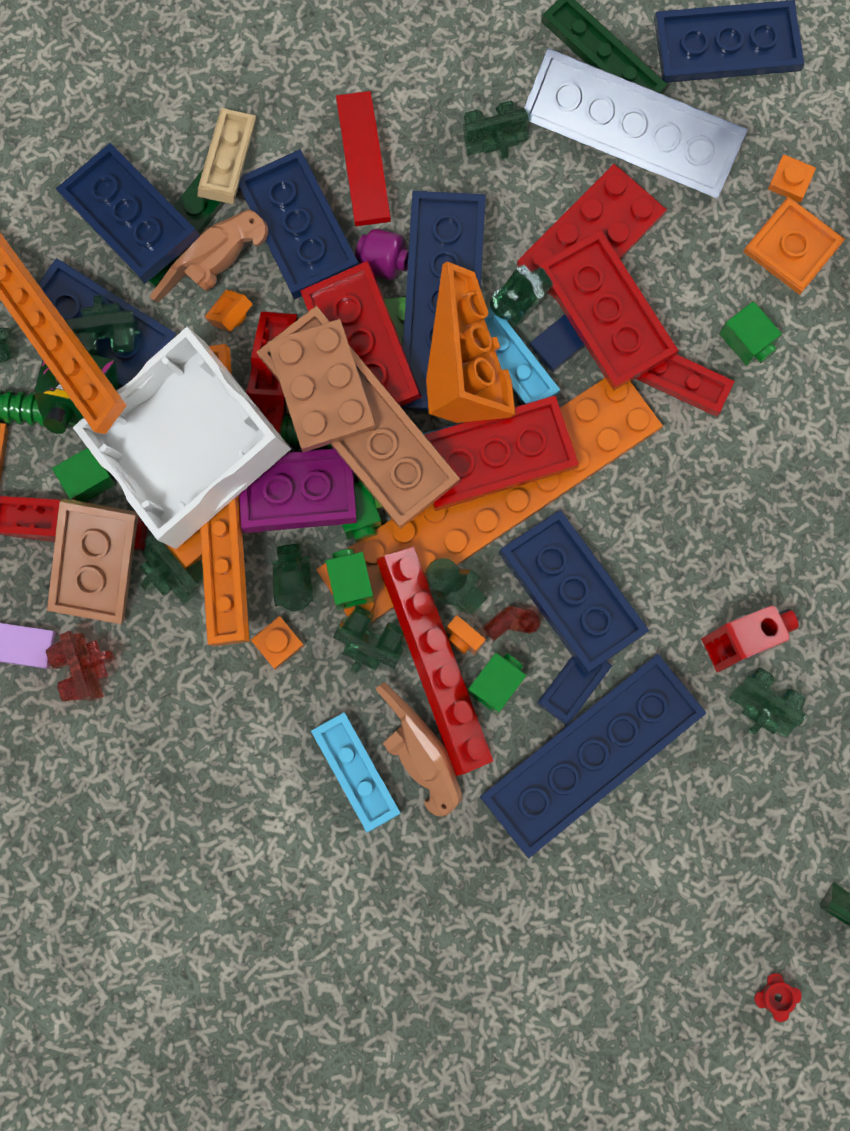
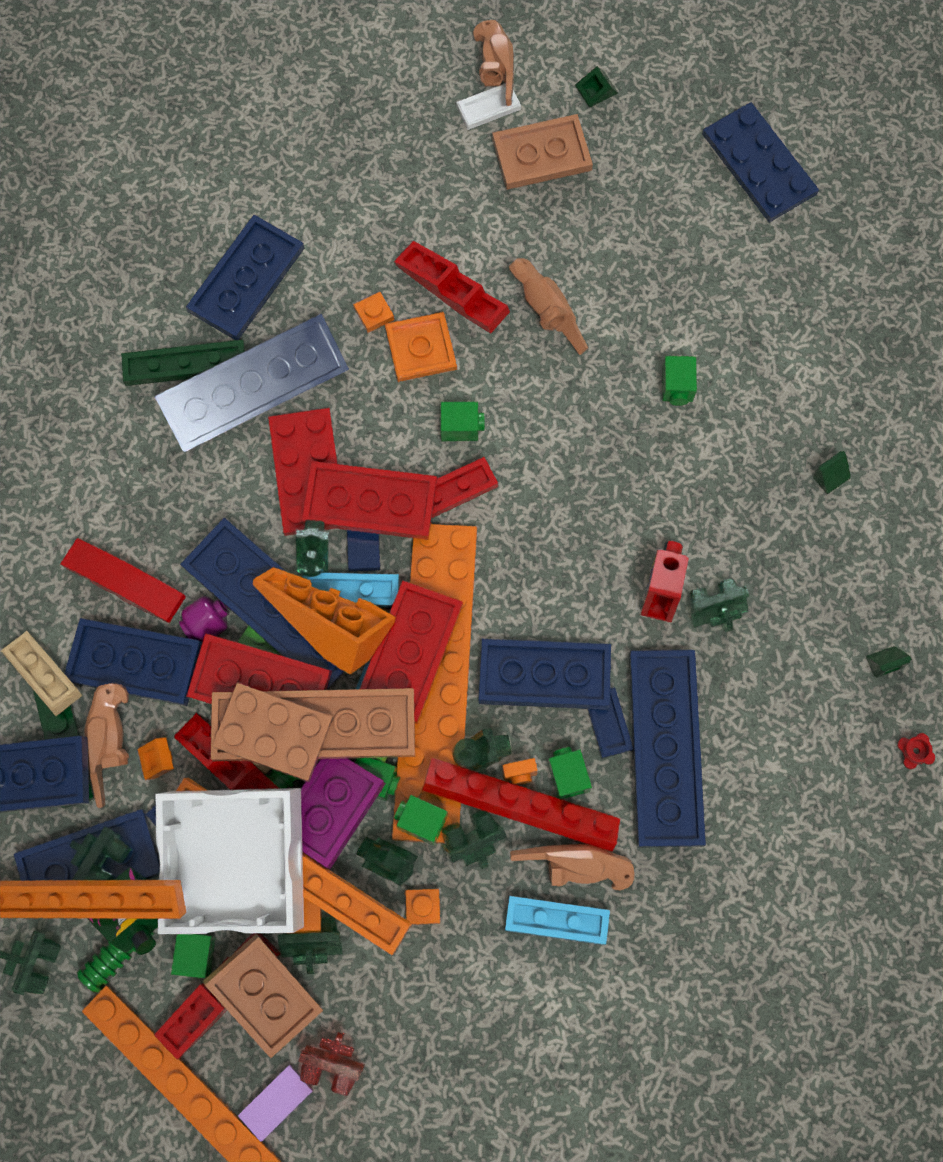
camera: 50 degrees left, 5 degrees down
clear green hips [463,100,528,160] -> none
clear red arm [482,606,540,641] -> none

